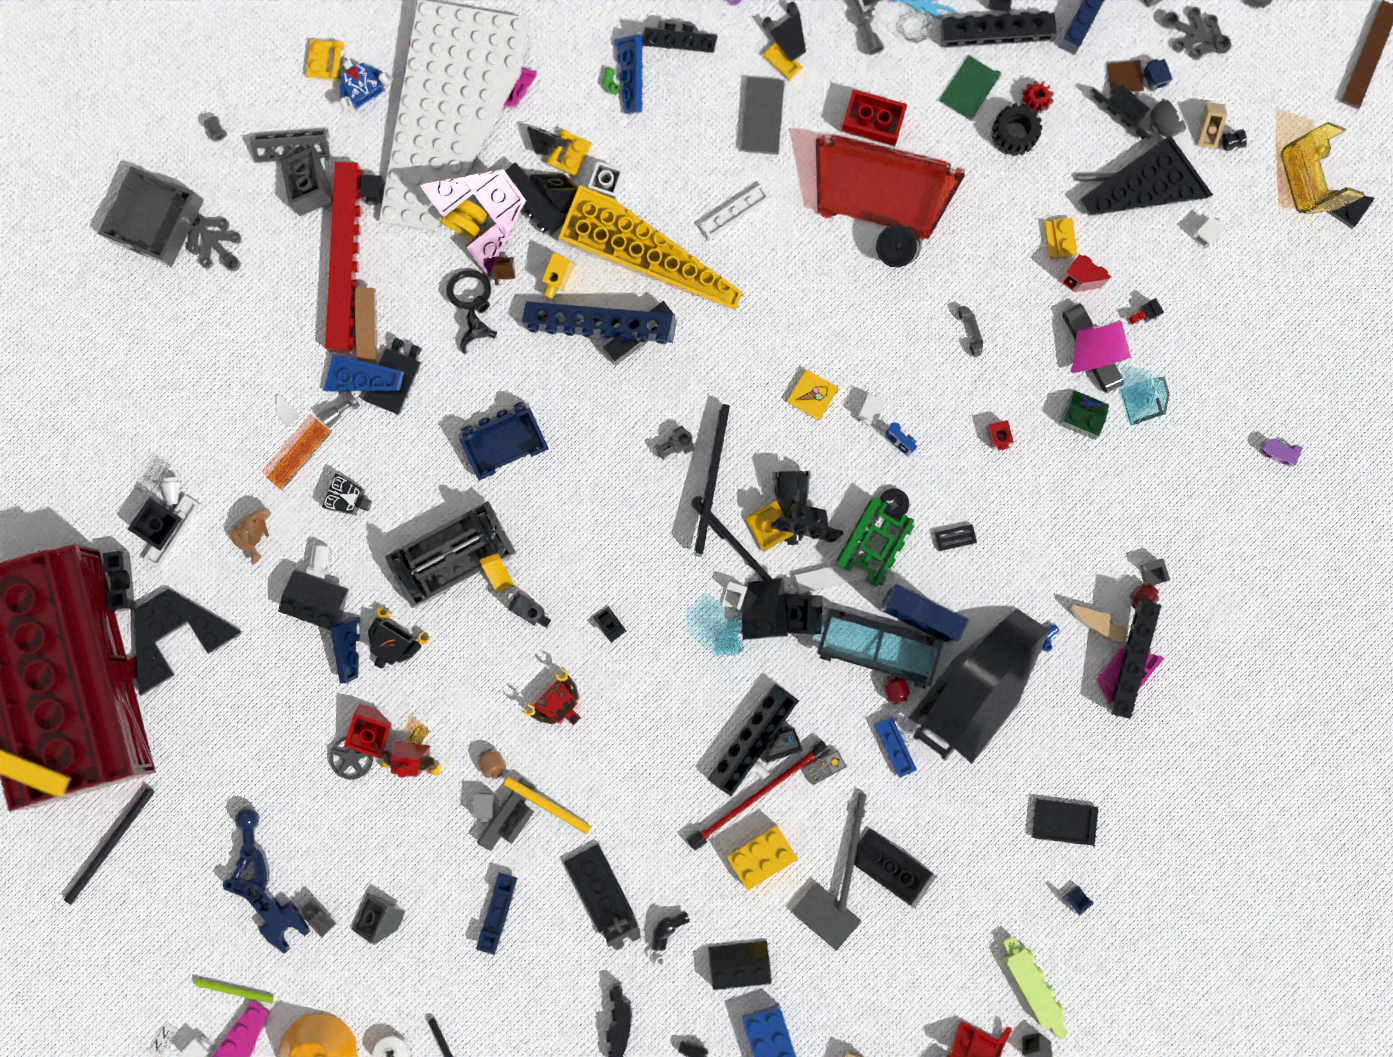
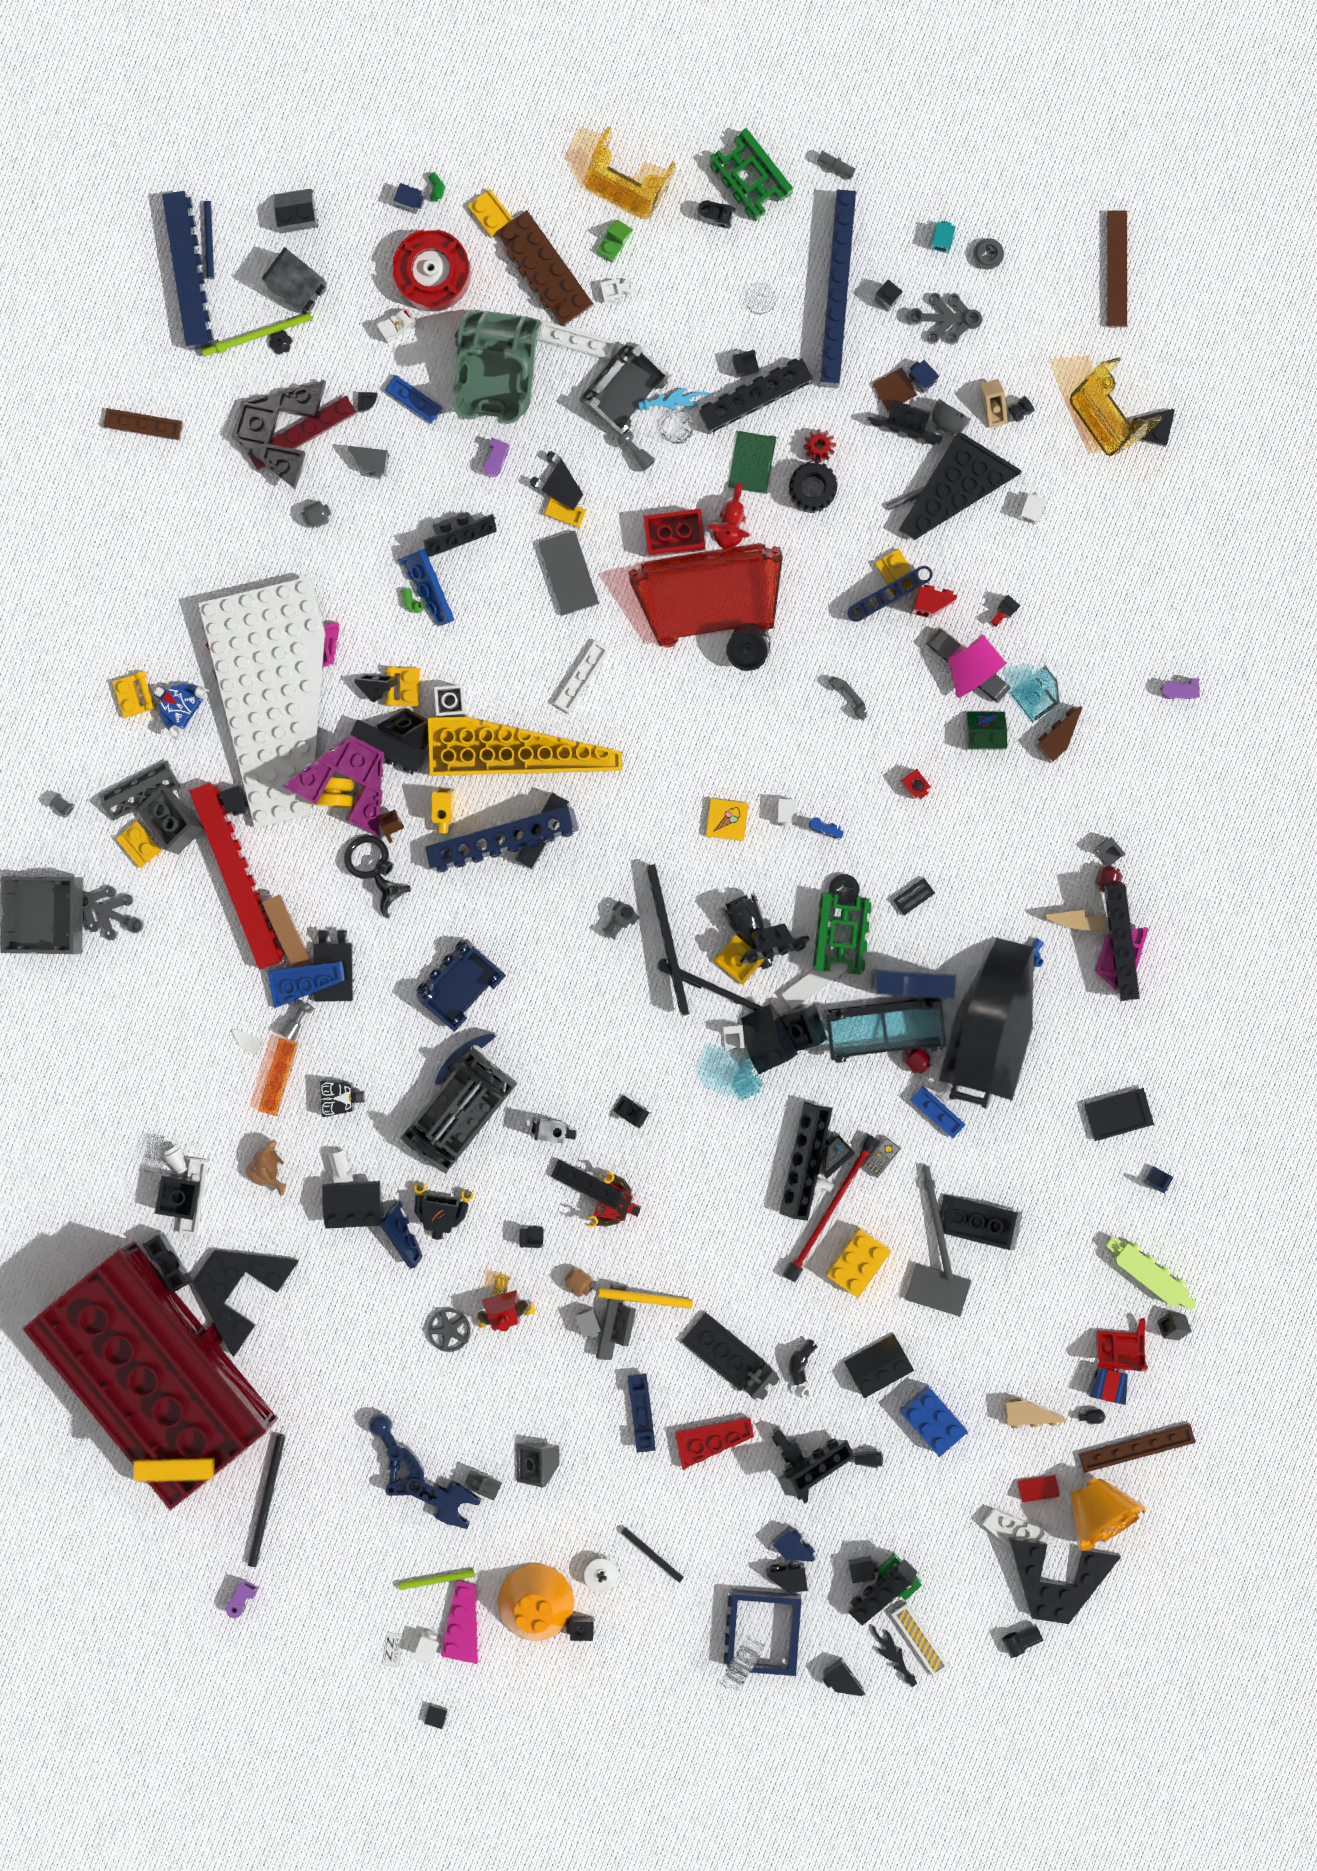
camera: 25 degrees left, 5 degrees up
red slope [344,703,392,759] -> none
yellow tile [480,553,515,593] -> none
none -> yellow plate [116,821,163,868]
none -> medium lavender leg [226,1579,259,1619]
none -> dark blue slope [435,1033,497,1086]
none -> black panel [519,1226,544,1248]
none -> black tile [551,1159,625,1210]
none -> red wing [675,1417,754,1470]
none -> red animal [707,483,750,550]
none -> black brick [778,1438,855,1496]
none -> dark blue beam [847,566,933,622]
none -> reddish brown slope [1036,706,1082,763]

